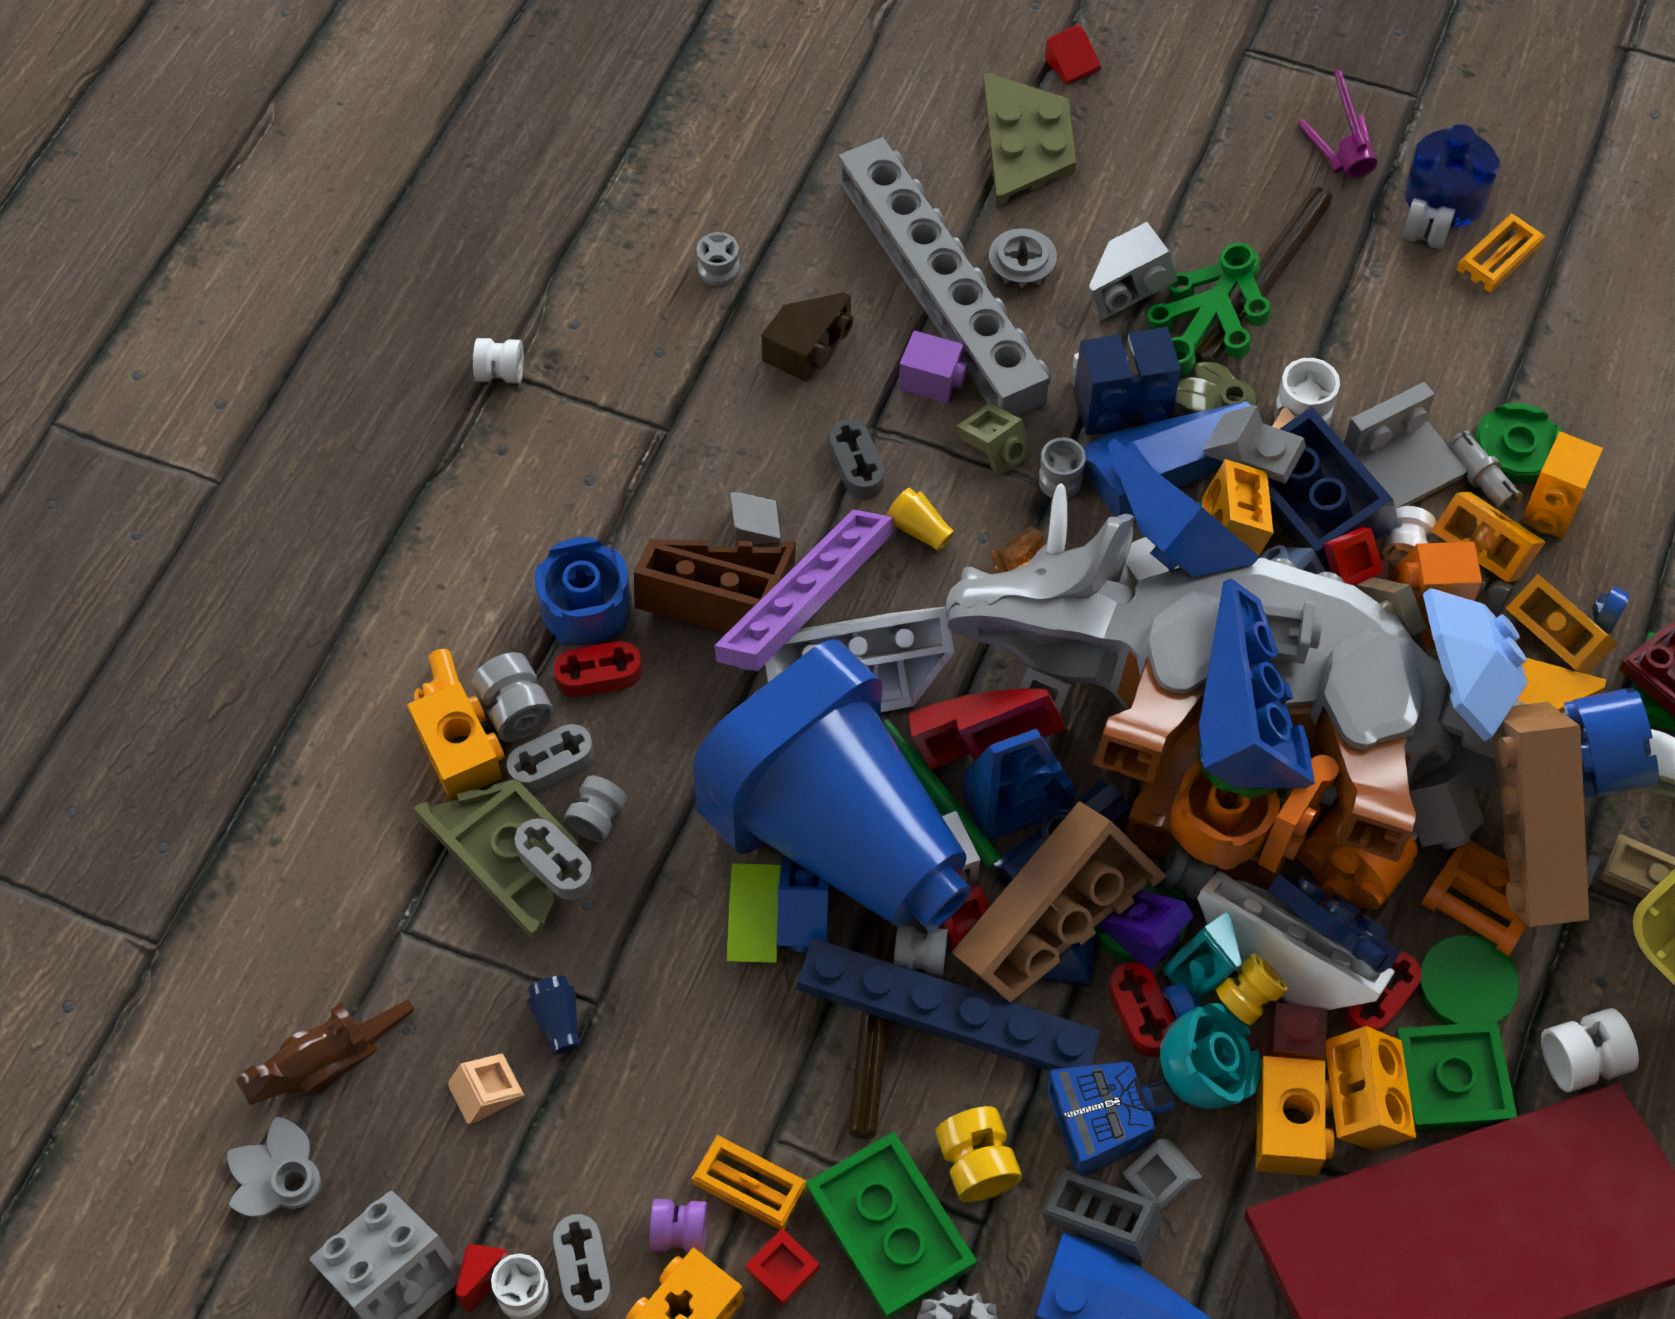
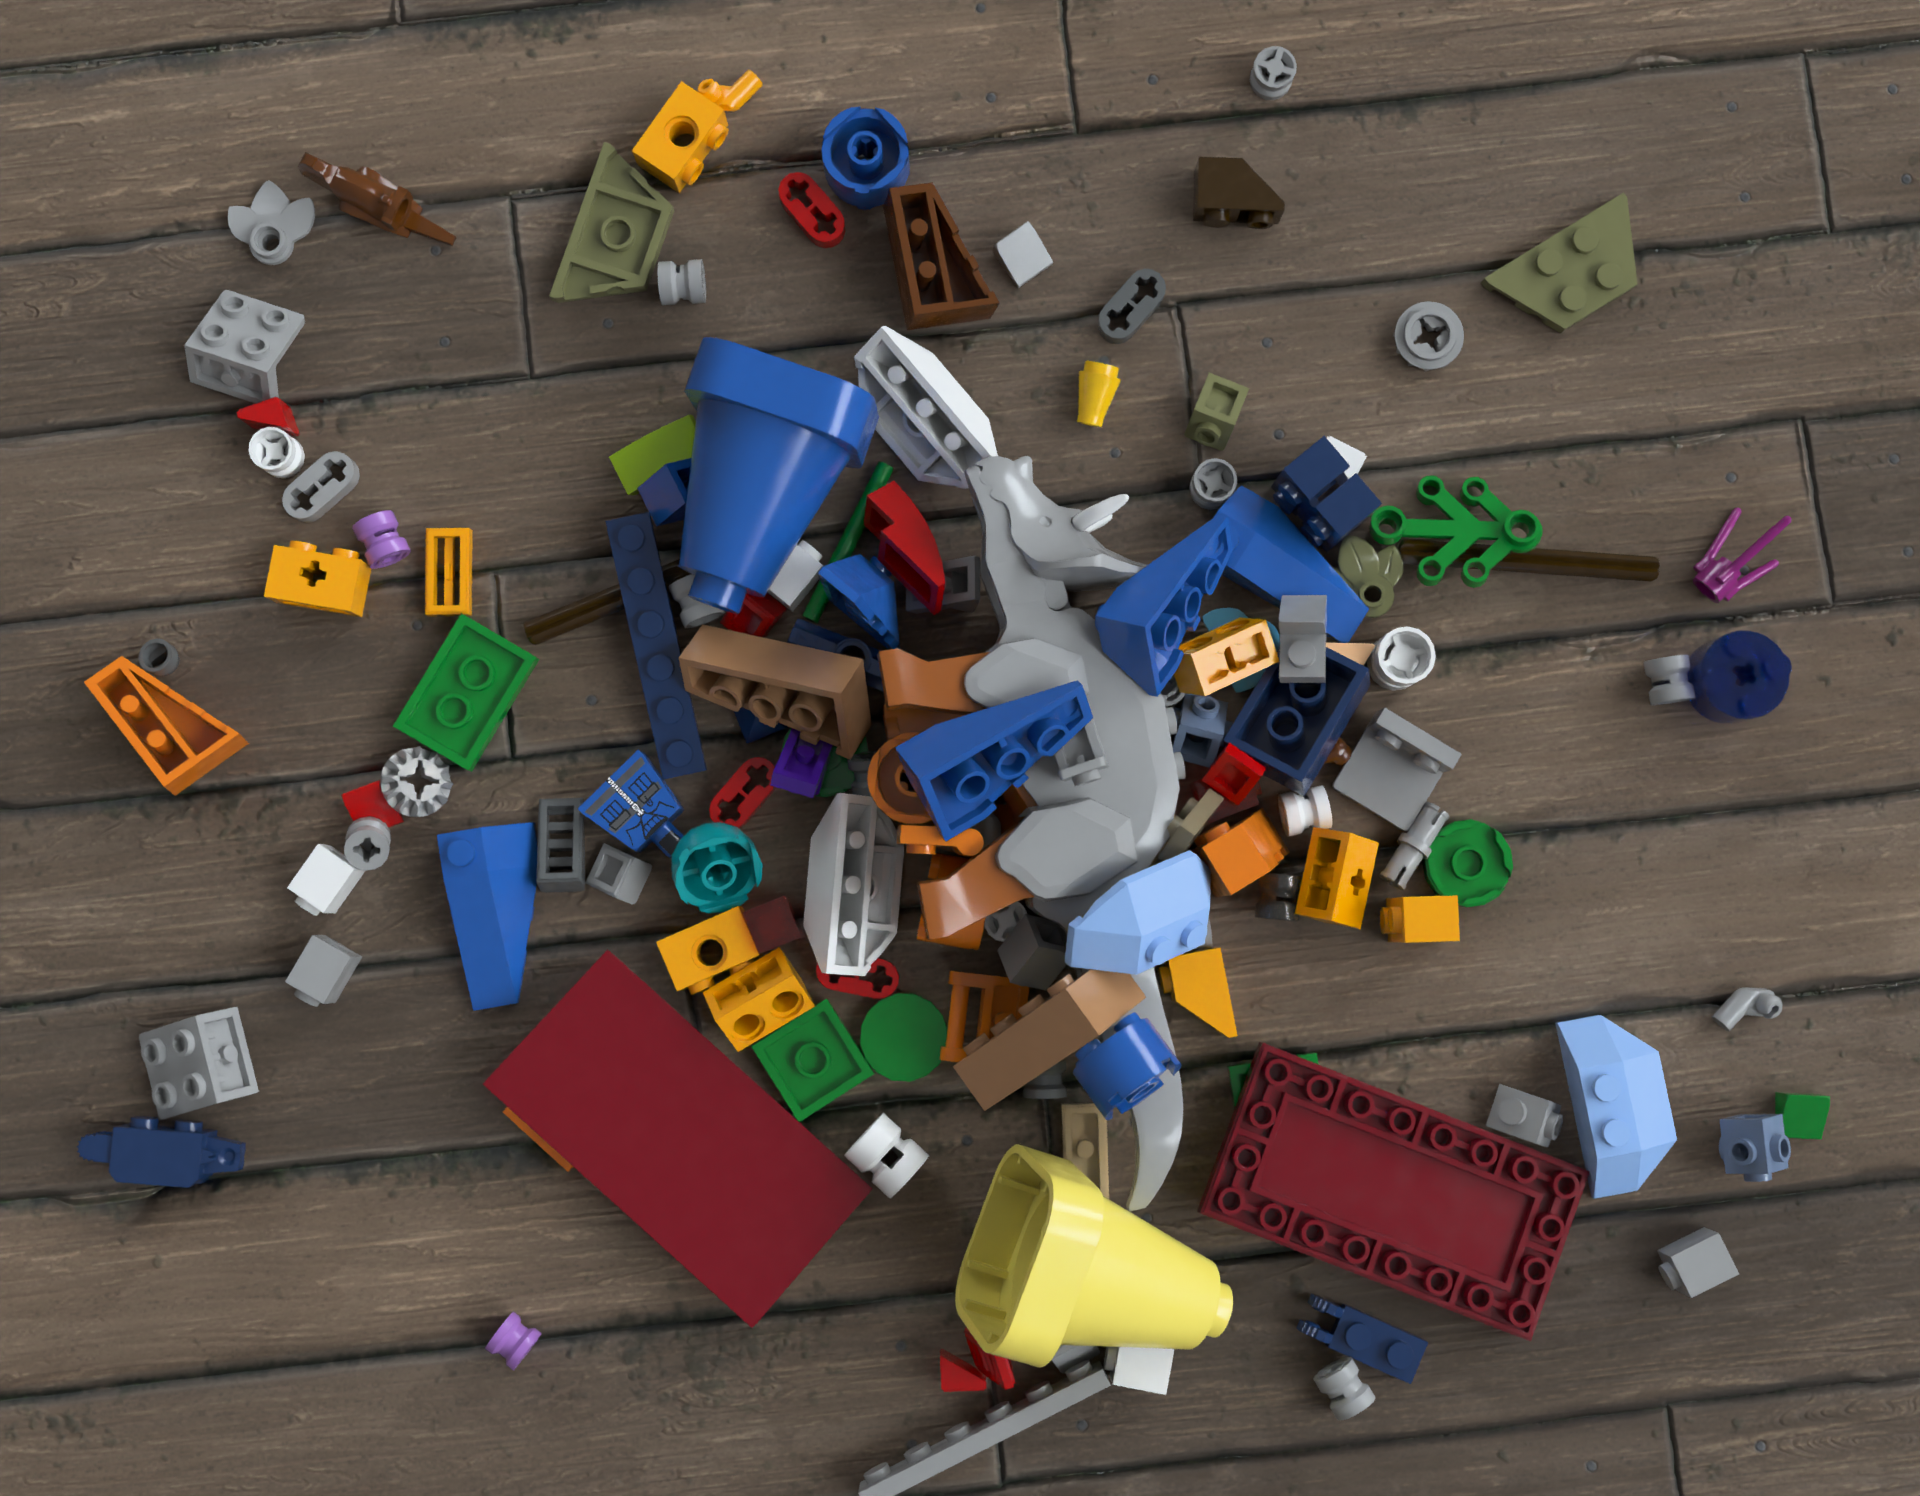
camera: 60 degrees right, 25 degrees up
light nougat slope [448,1053,524,1124] -> none
light grey wheel [472,652,555,742] -> none
light grey beam [506,724,594,793] -> none
light grey beam [514,818,594,900] -> none
dark blue cone [526,975,581,1055] -> none
medium lavender plate [714,510,894,671] -> none
red plate [745,1229,820,1308] -> none
light grey brick [839,137,1051,416] -> none
medium lavender brick [899,331,968,404] -> none
yellow wheel [935,1106,1022,1202] -> none
clear orange tile [990,526,1046,573] -> none
red slope [1045,24,1101,85] -> none
light grey slope [1089,222,1178,320] -> none
teal slope [1162,912,1242,1001] -> none
blue tile [1162,982,1202,1020] -> none
yellow wheel [1216,953,1288,1025] -> none
dark blue plate [1268,873,1401,973] -> none
light orange tile [1457,213,1545,293] -> none
light orange brick [1506,574,1618,675] -> none
blue tile [1592,586,1630,634] -> none

